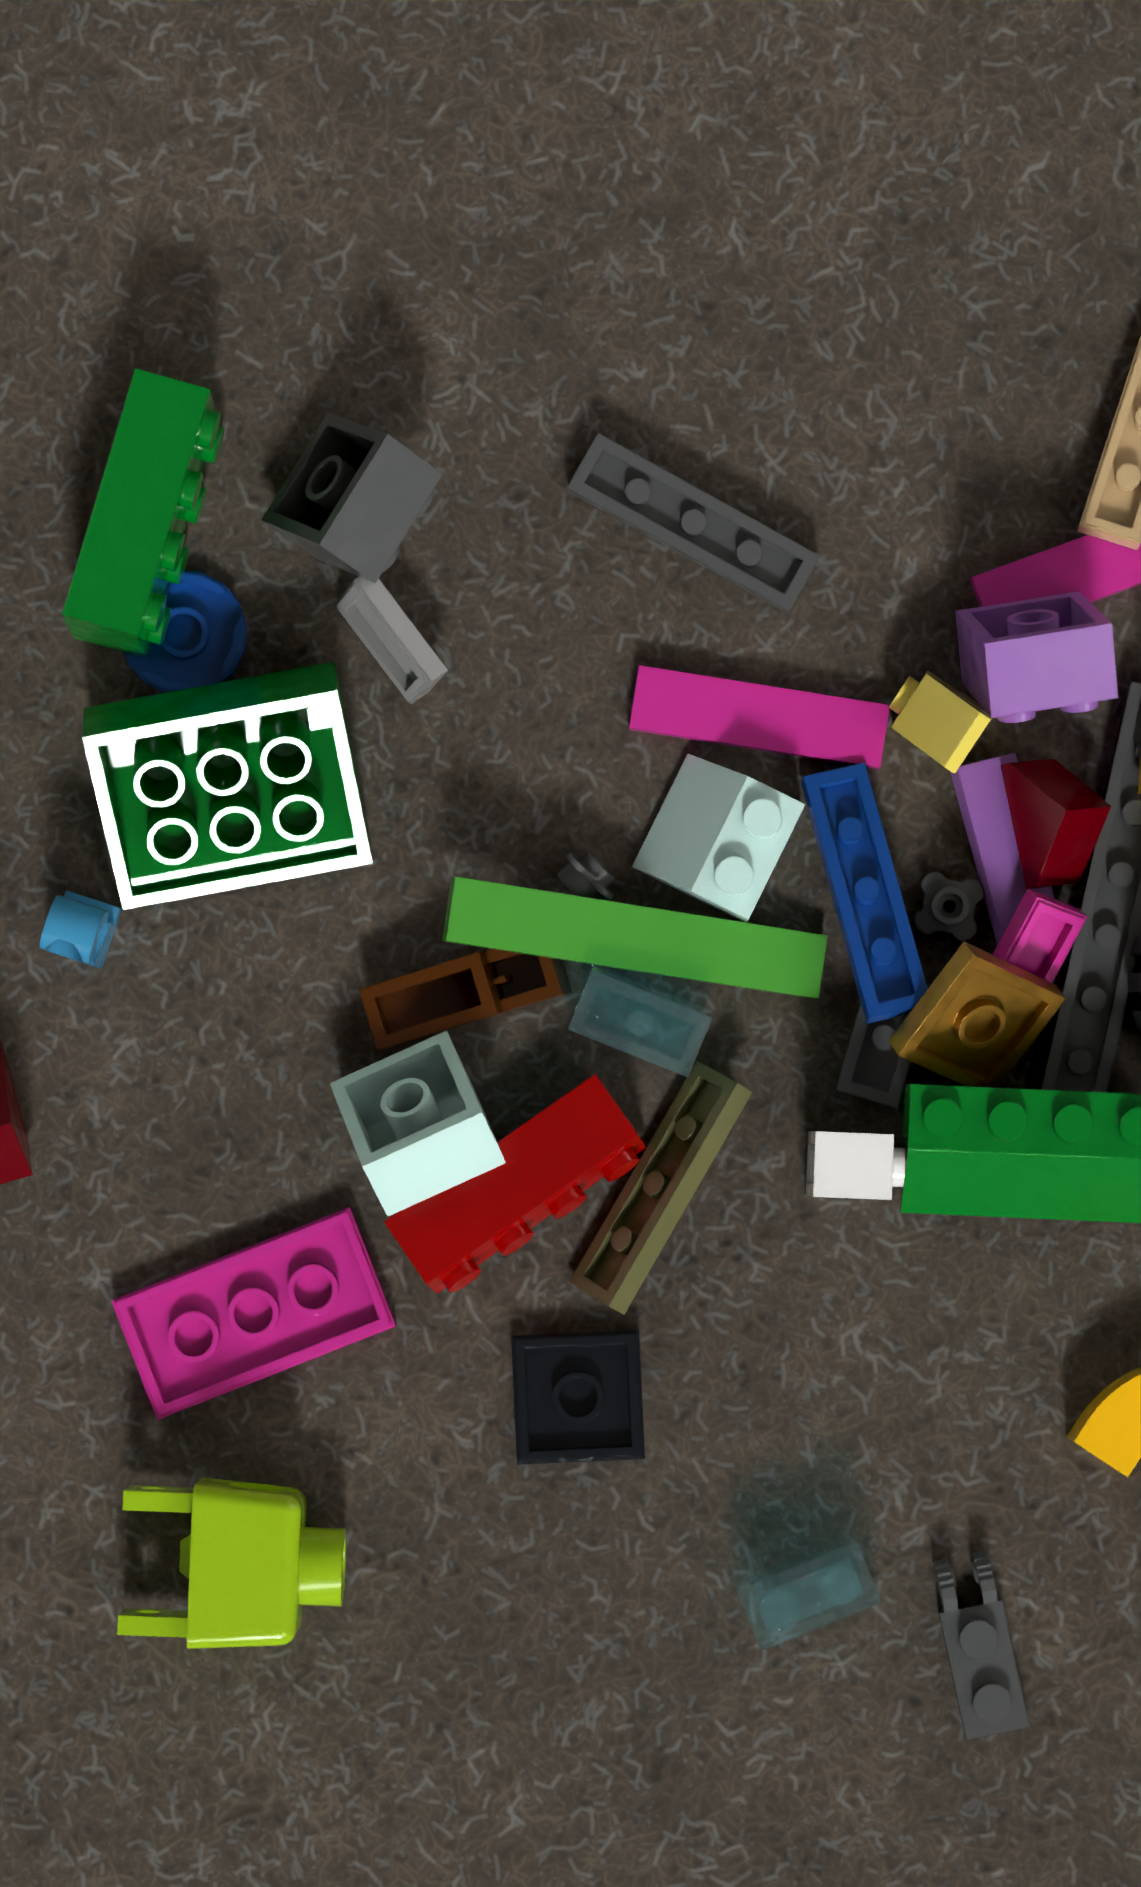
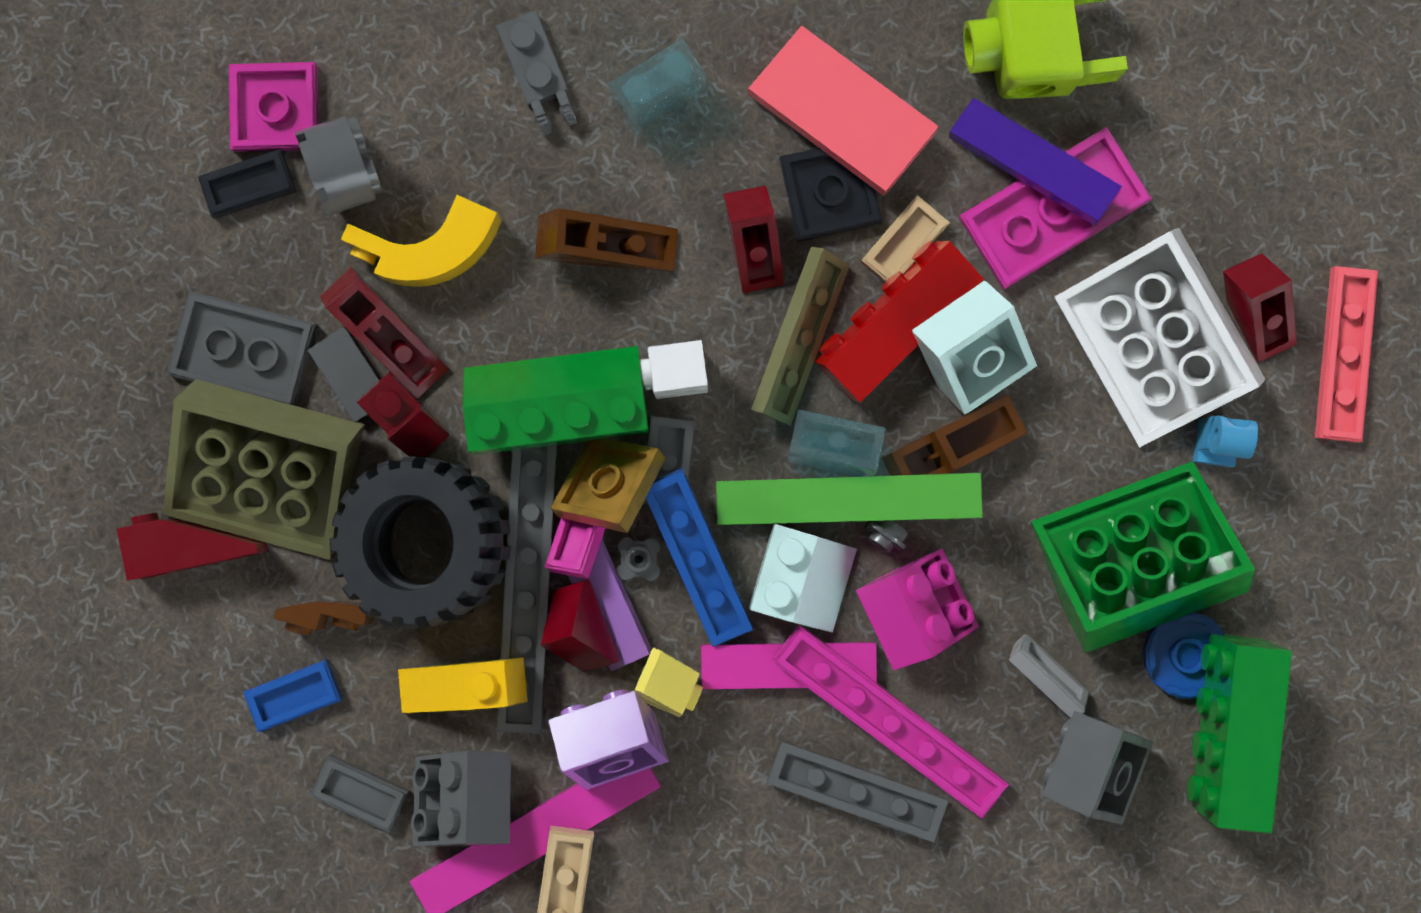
camera: 170 degrees right, 0 degrees up
none -> reddish brown slope [535,208,678,272]
none -> dark red slope [723,185,785,293]
none -> coral tile [748,25,939,196]
none -> dark pink tile [773,624,1009,819]
none -> dark pink slope [856,548,979,671]
none -> tan tile [861,195,950,282]
none -> dark purple tile [949,98,1122,226]
none -> white slope [1055,228,1265,447]

